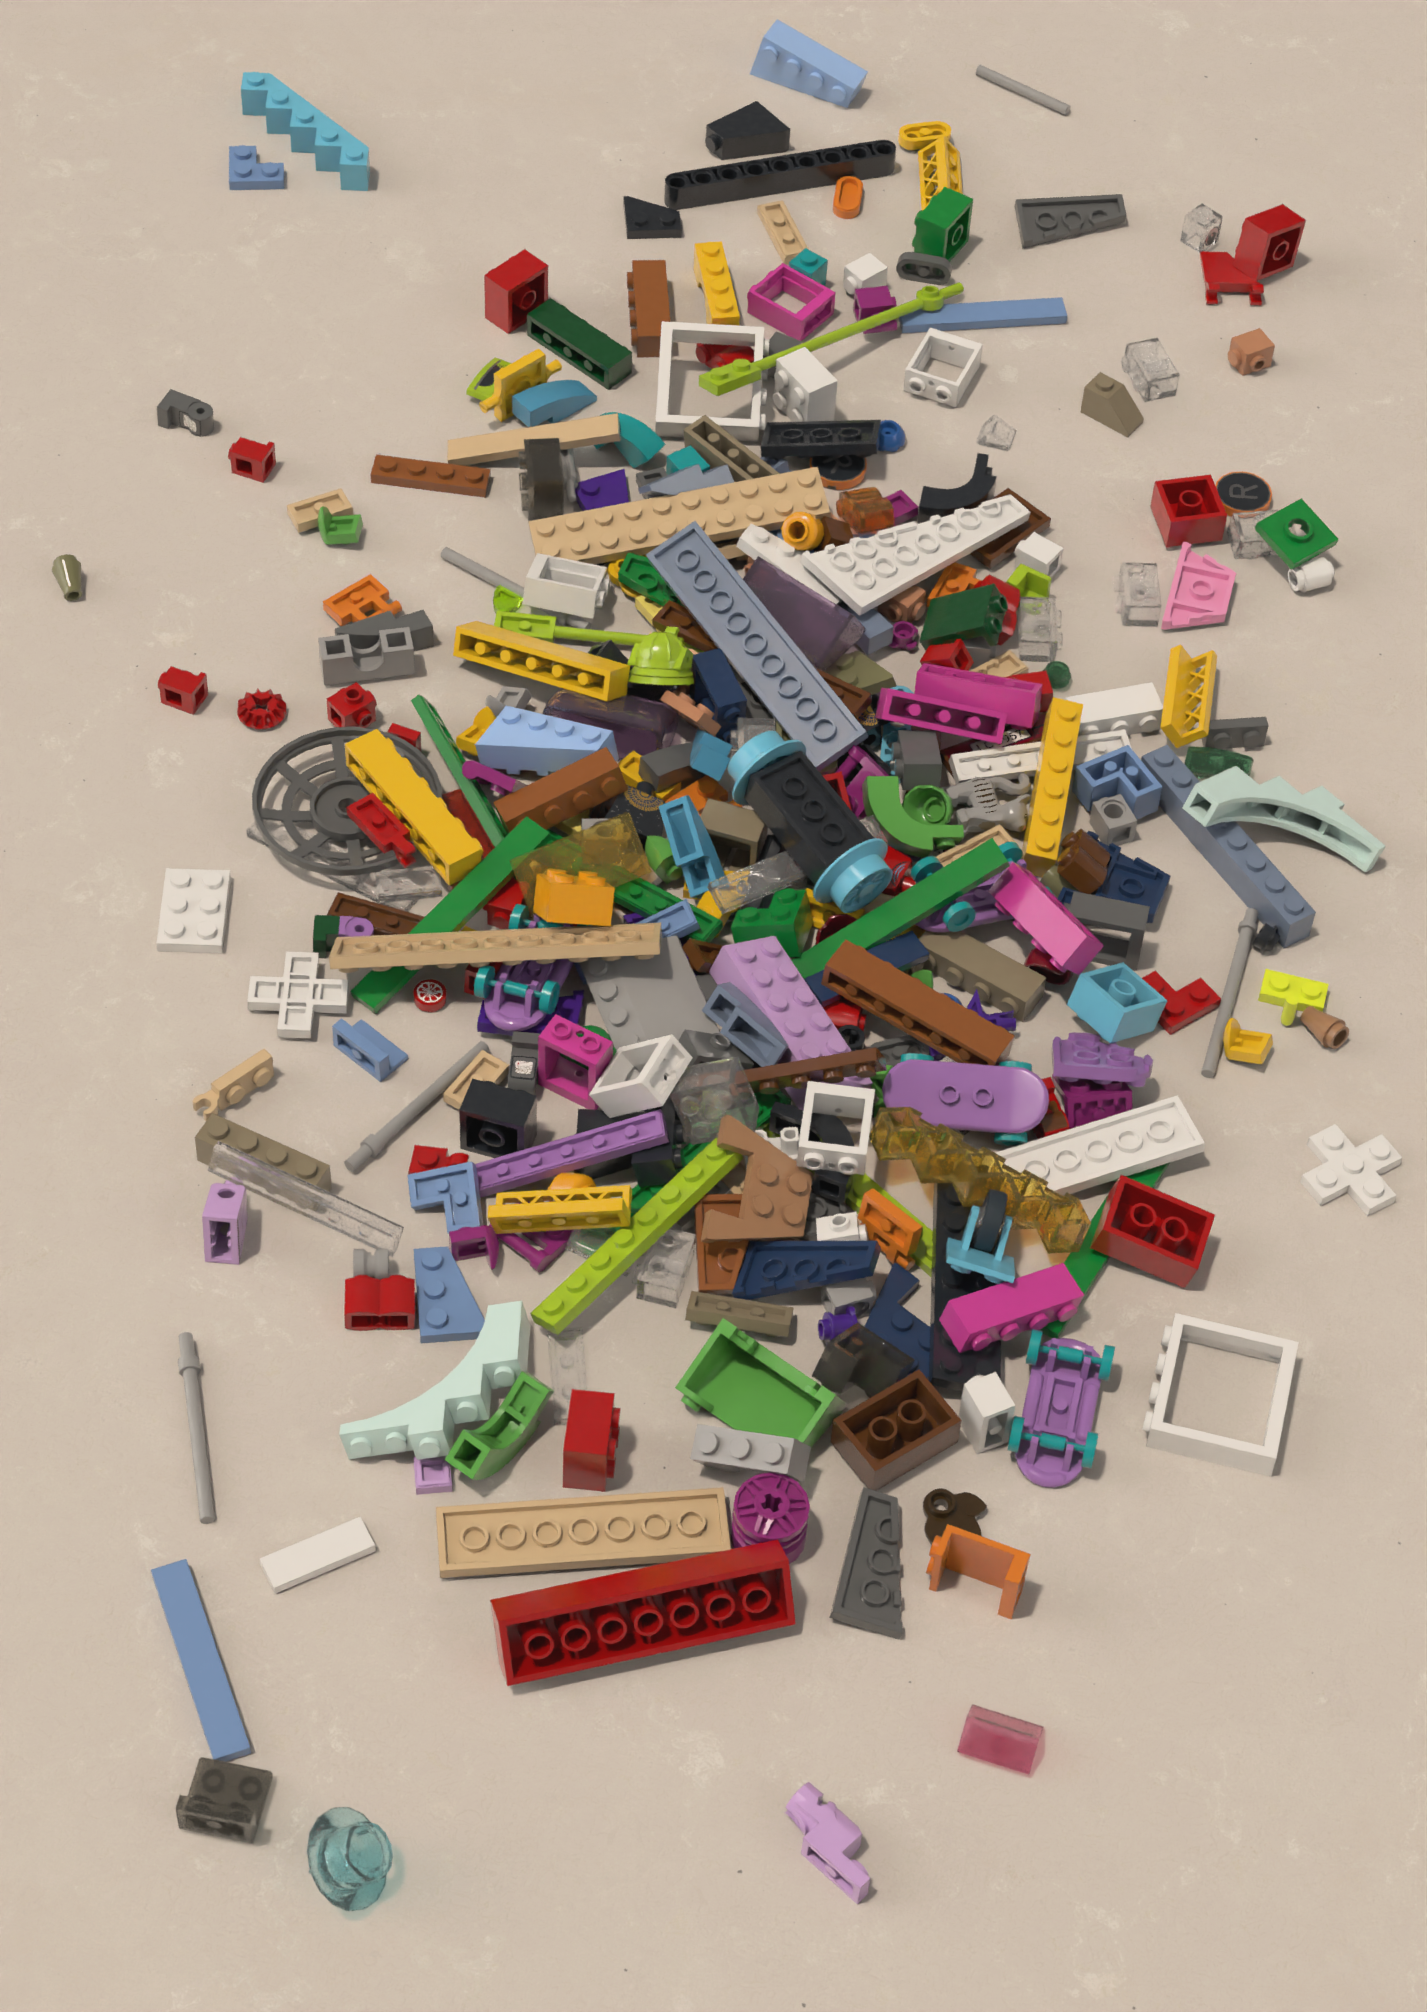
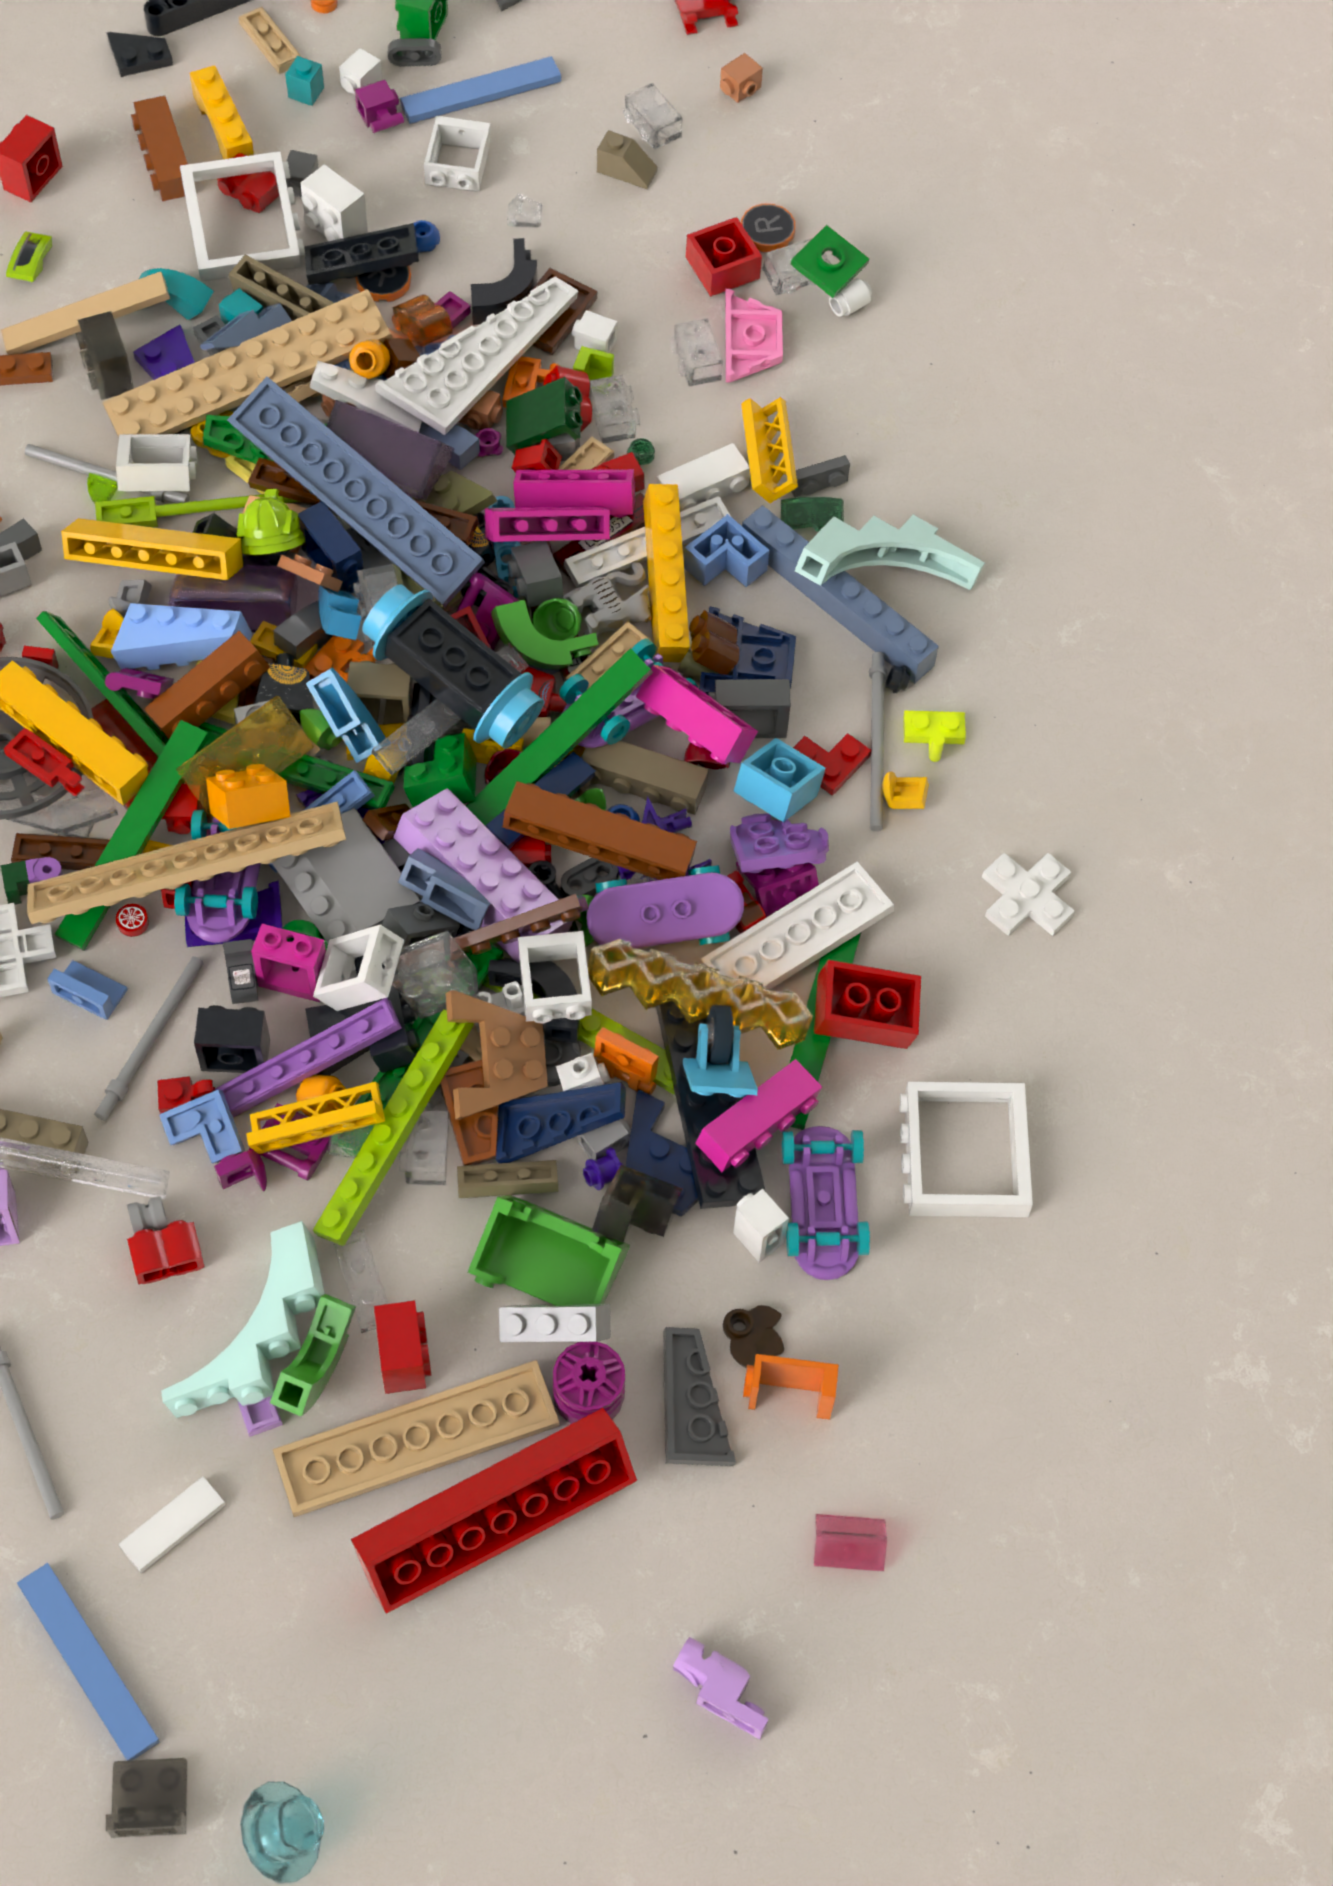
camera: 15 degrees left, 10 degrees up
medium blue wing [414,1246,485,1344] -> none
tan plate [443,1050,509,1110] -> none
yellow plate [479,349,562,422] -> none
dark azure slope [512,380,597,427] -> none
dark green brick [527,298,632,390] -> none
light grey axle [556,448,578,502] -> none
lime bar [699,282,964,397] -> none
dark pink window [747,263,836,341] -> none
reddish brown brick [830,1370,962,1491] -> none
light grey brick [1089,794,1137,846] -> none
medium nougat cone [1300,1006,1349,1049] -> none

